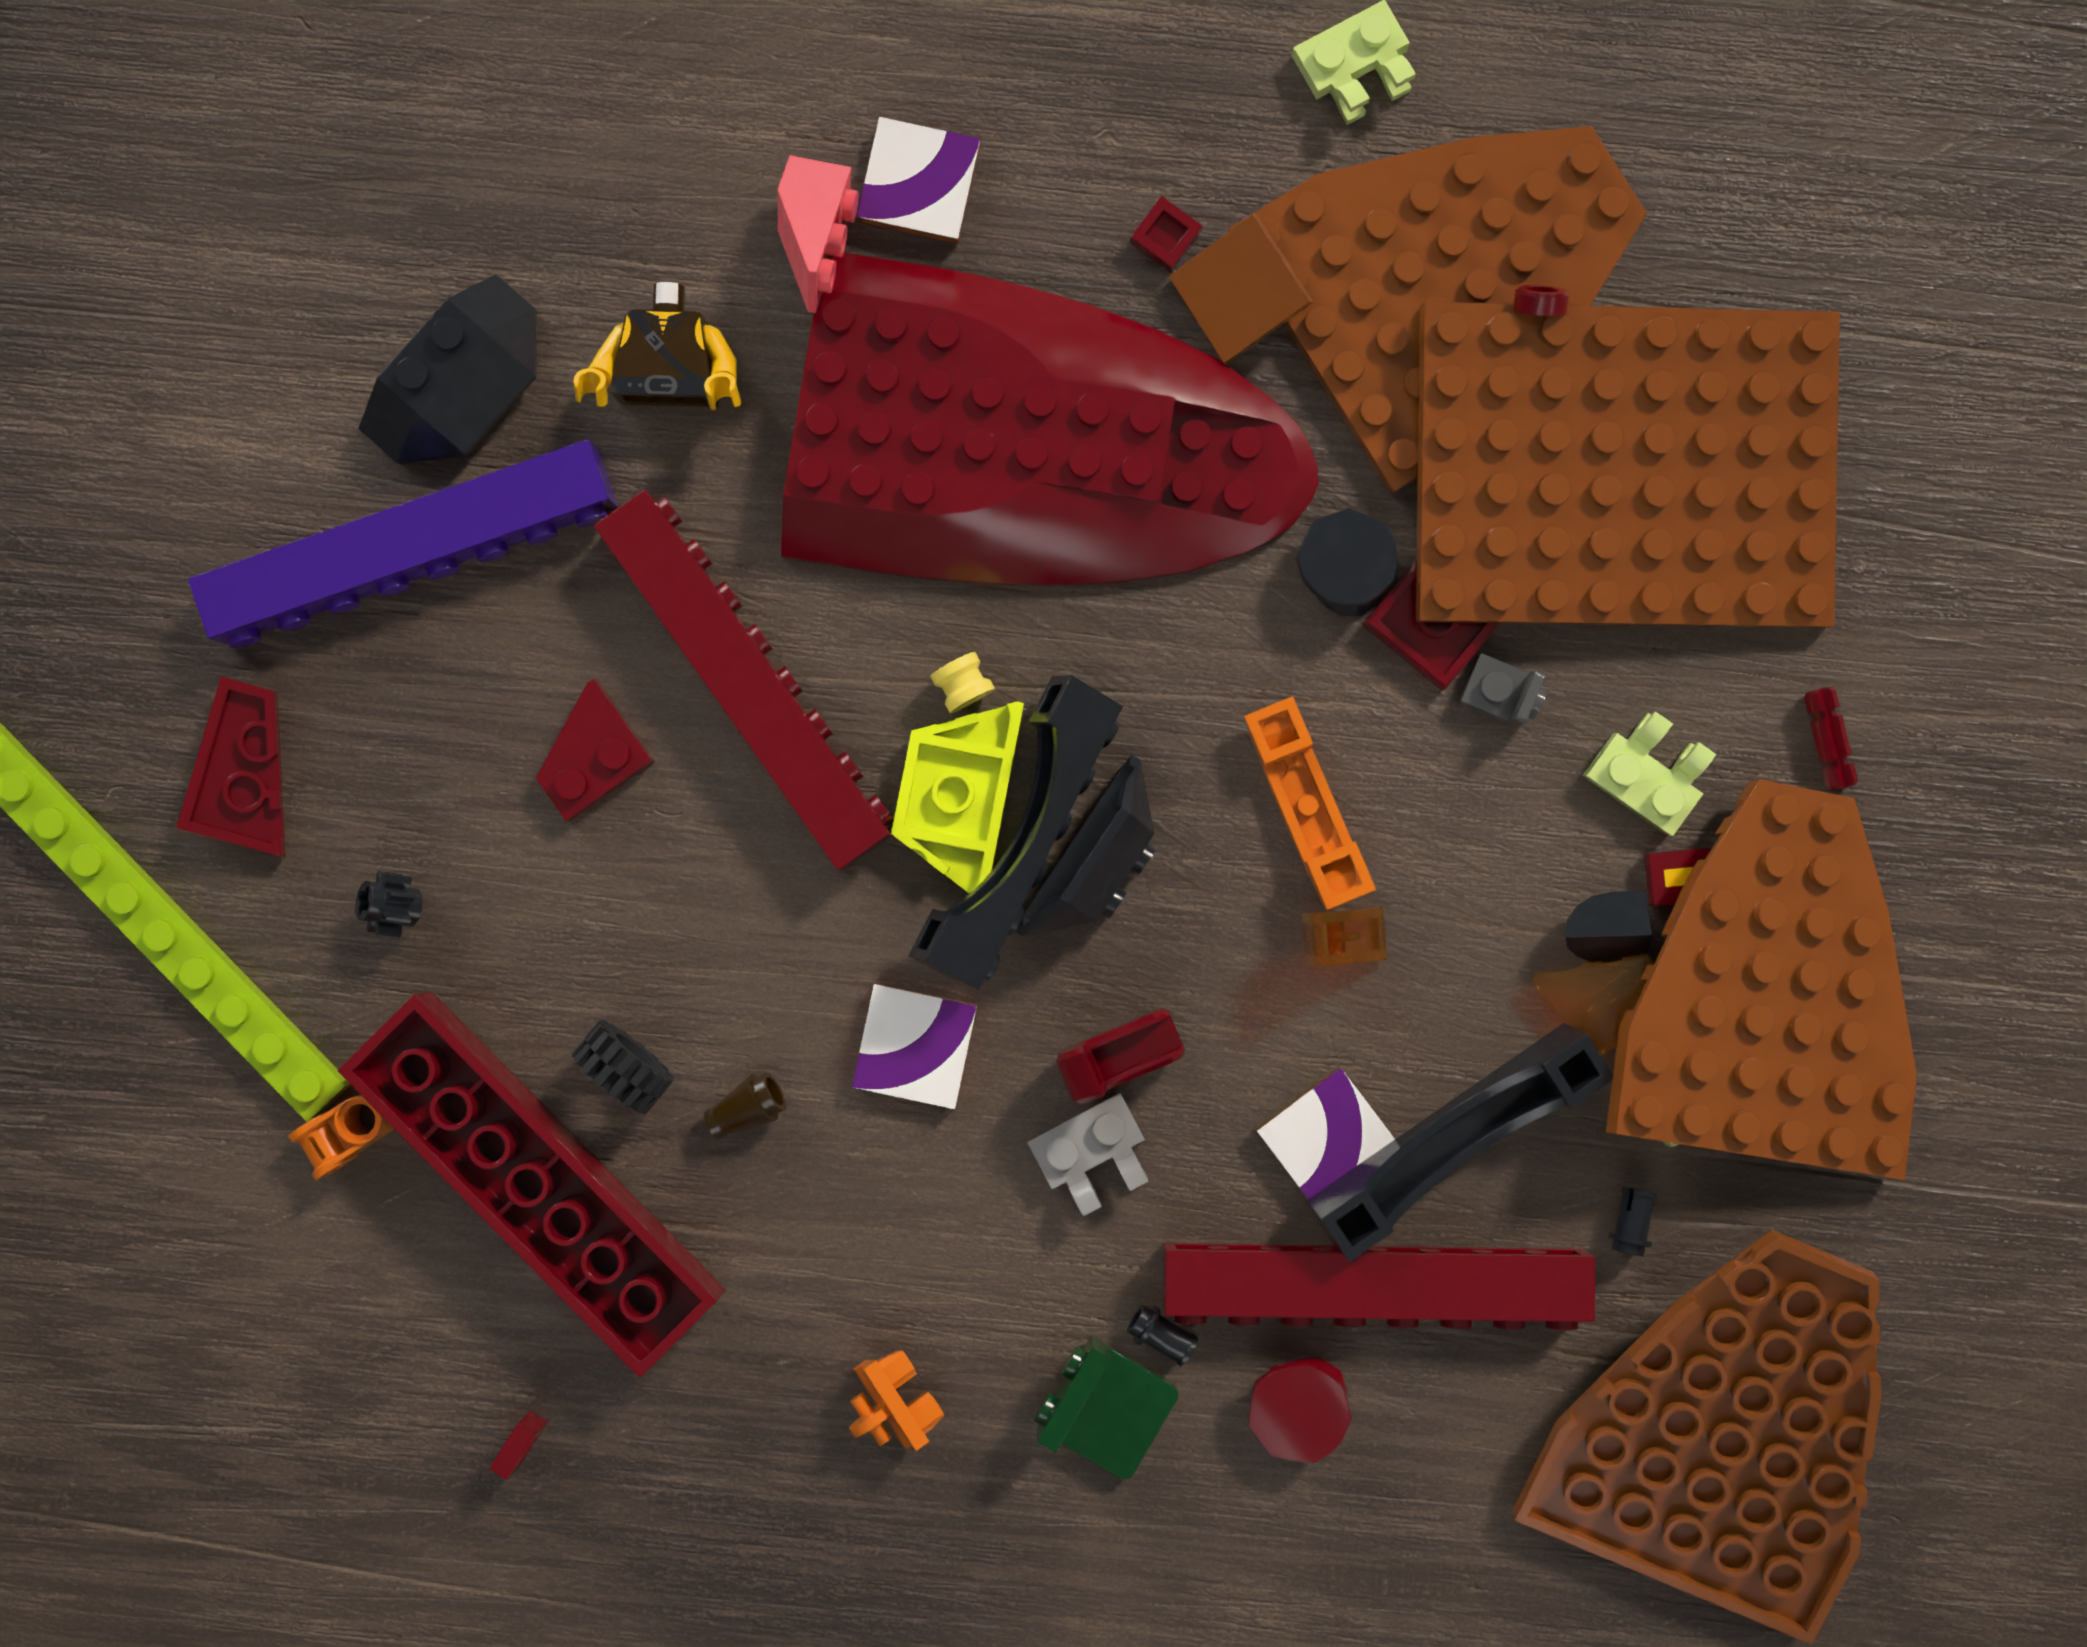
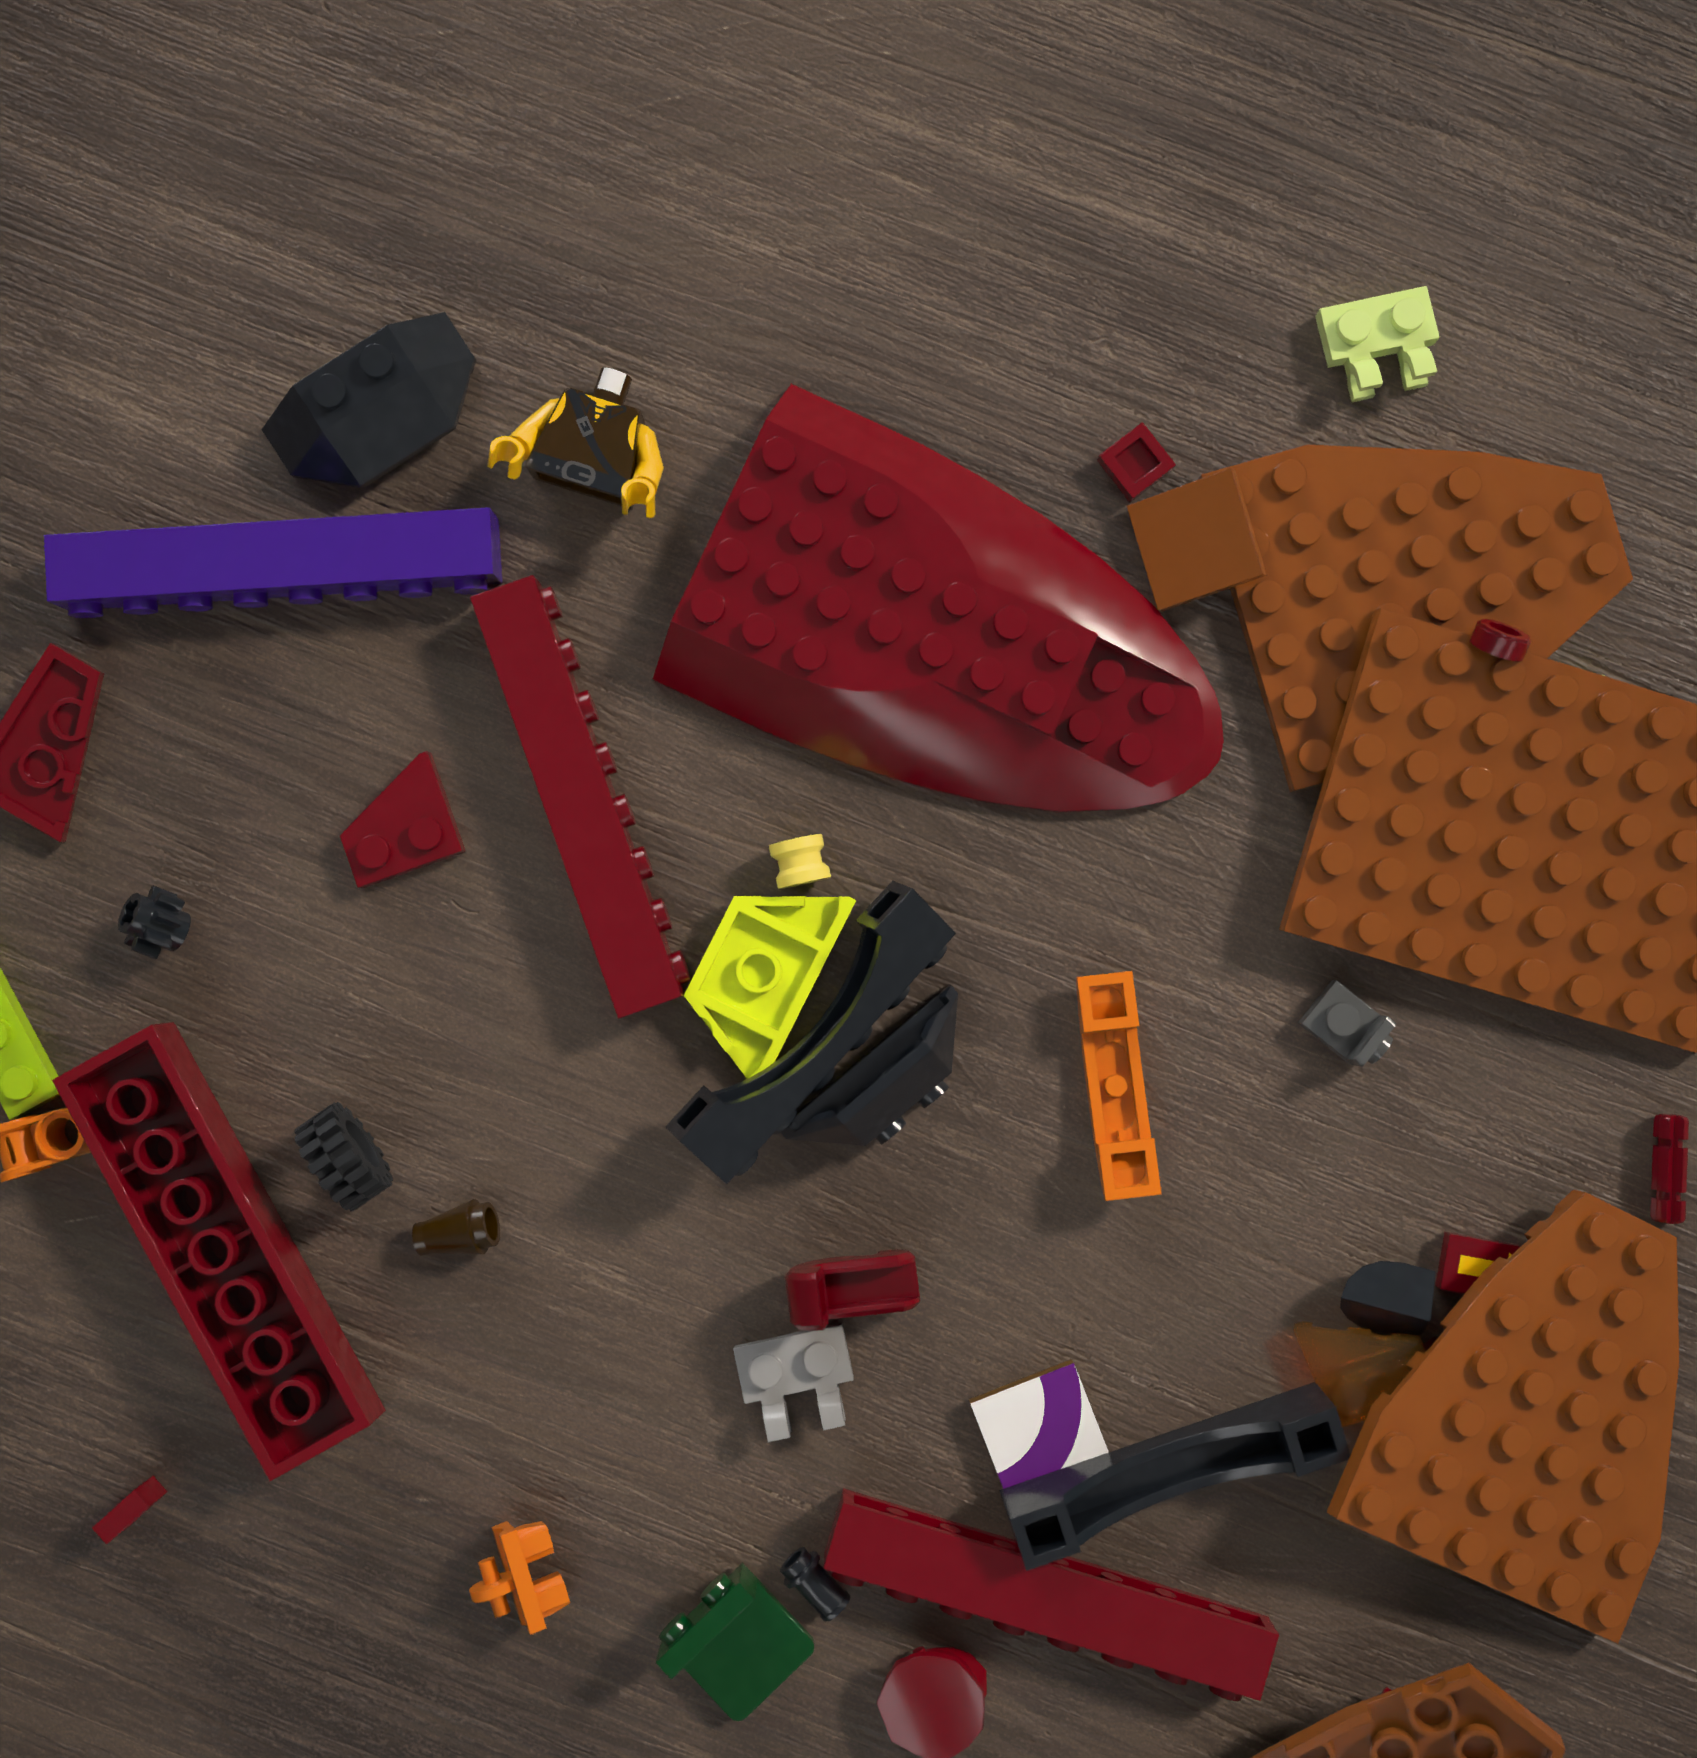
camera: 15 degrees right, 0 degrees up
coral slope [778,155,859,313] -> none
tile [852,983,977,1109] -> none
tile [857,117,981,244] -> none
black hat [1296,508,1398,616] -> none
clear orange slope [1302,907,1387,967] -> none
dark red tile [1362,561,1500,691] -> none
yellowish green plate [1583,712,1717,837] -> none
black pin [1609,1186,1657,1257] -> none

